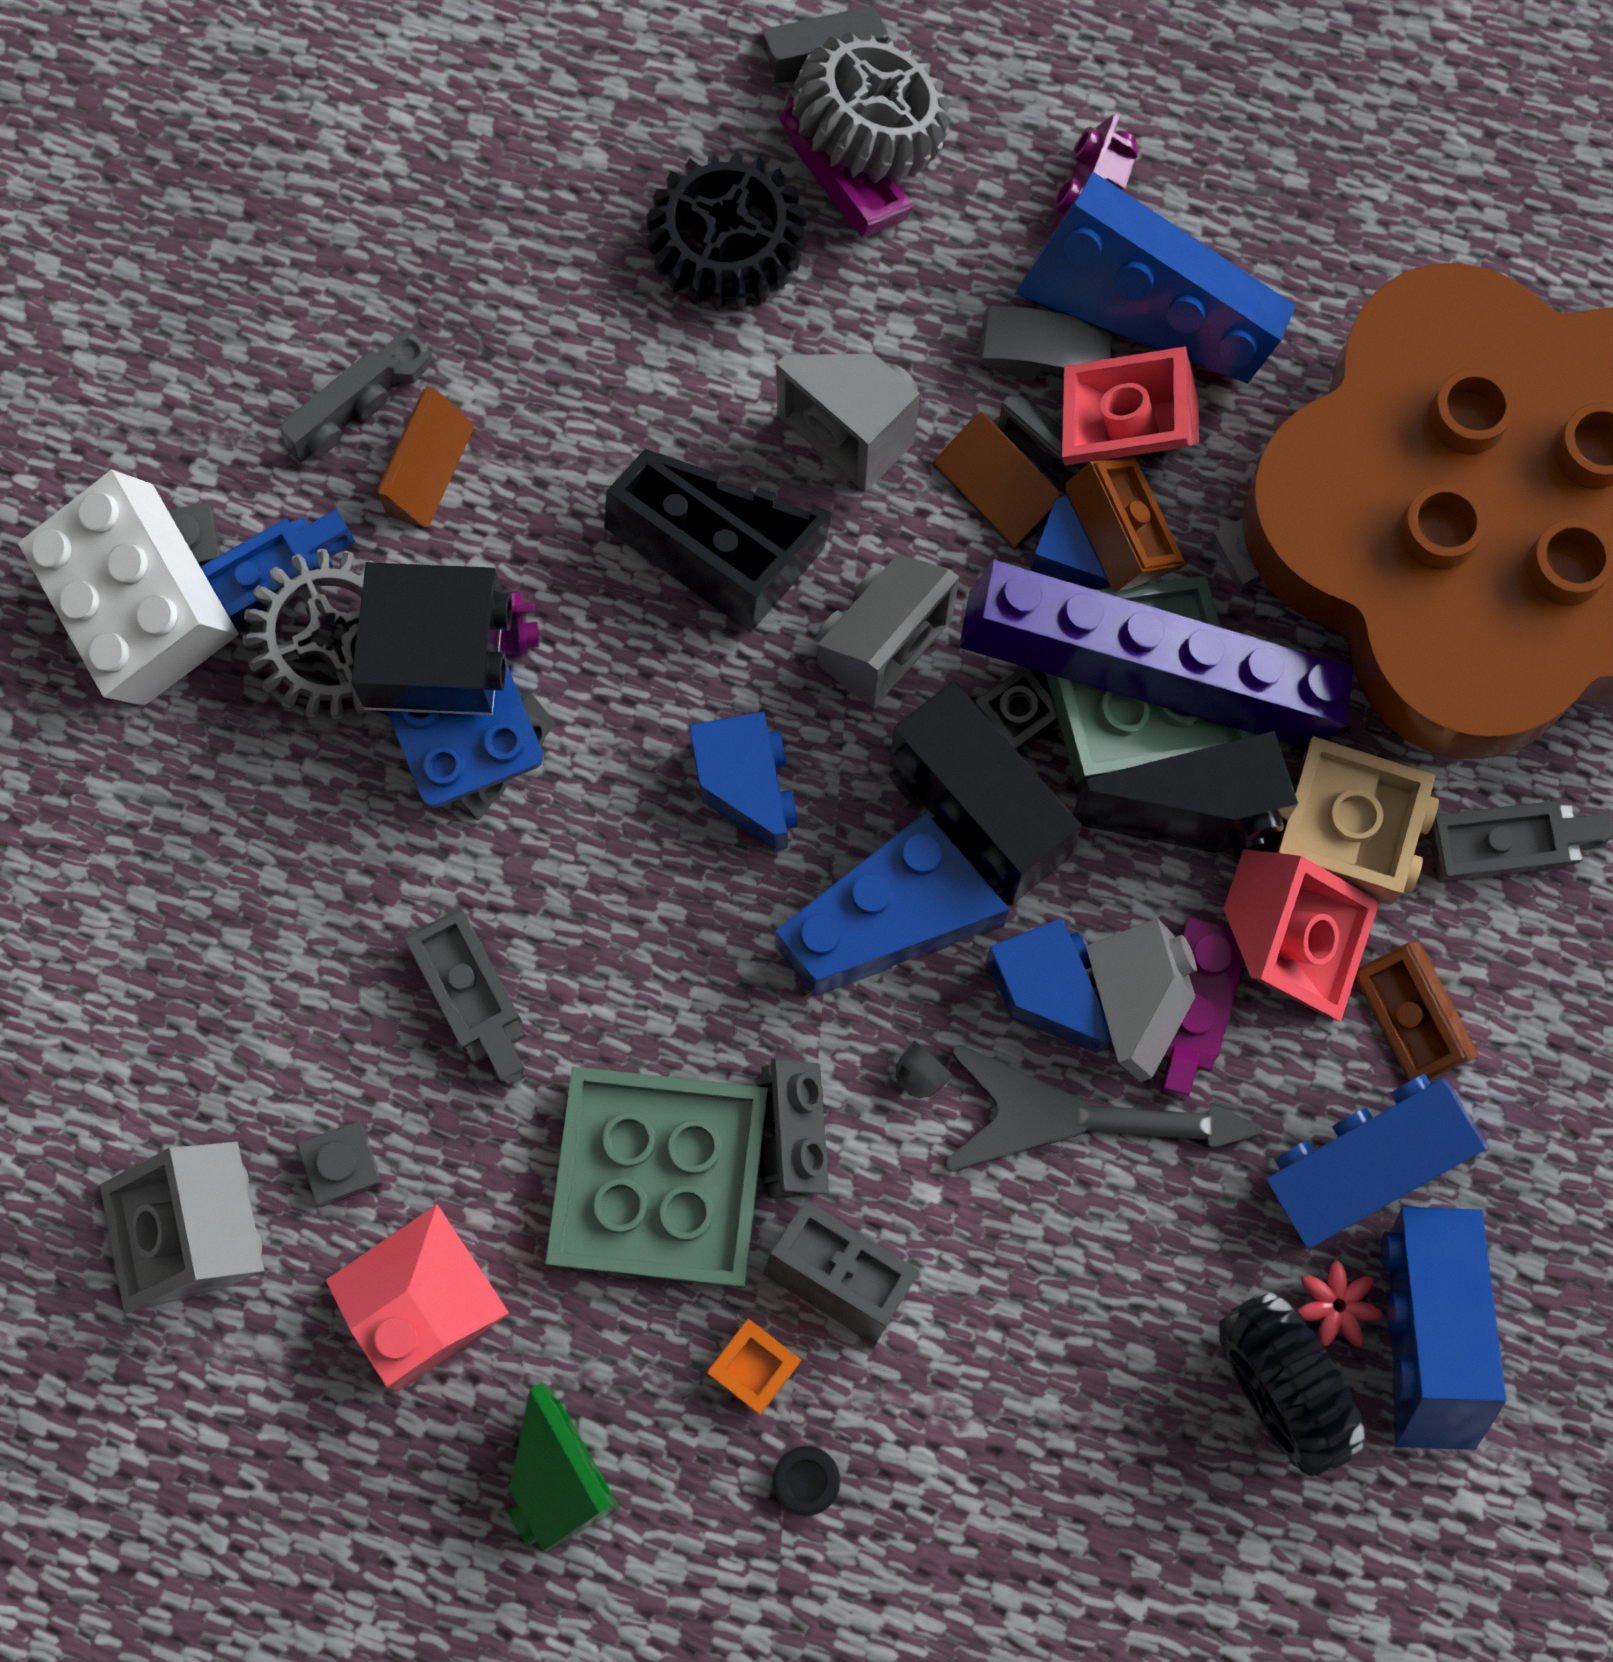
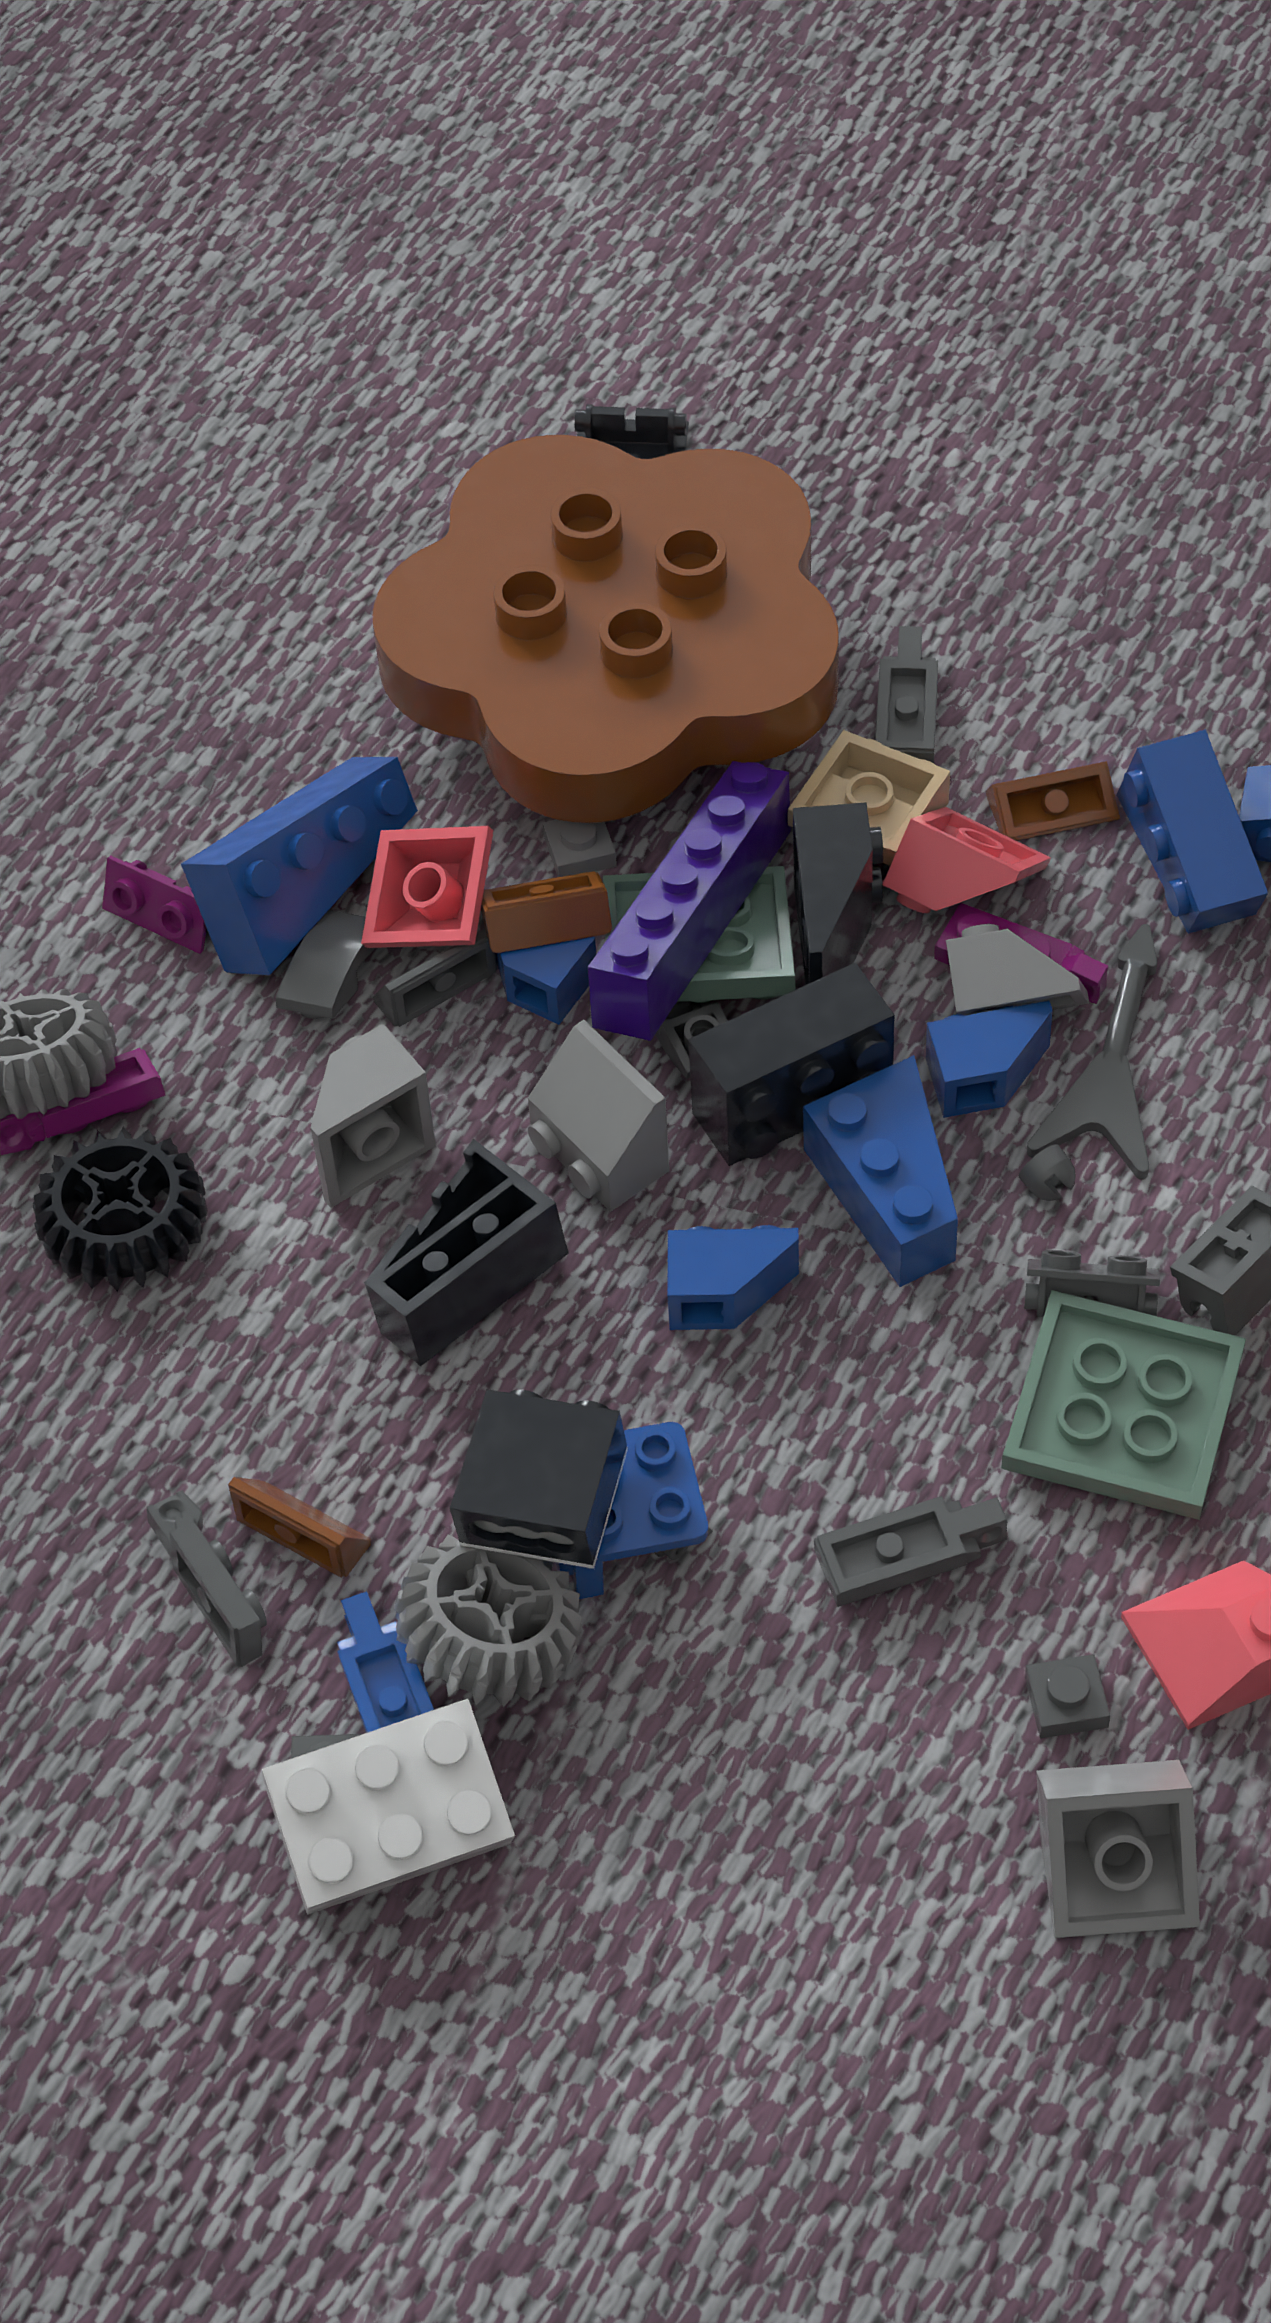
camera: 75 degrees left, 20 degrees down
dark orange slope [933,412,1062,550] -> none

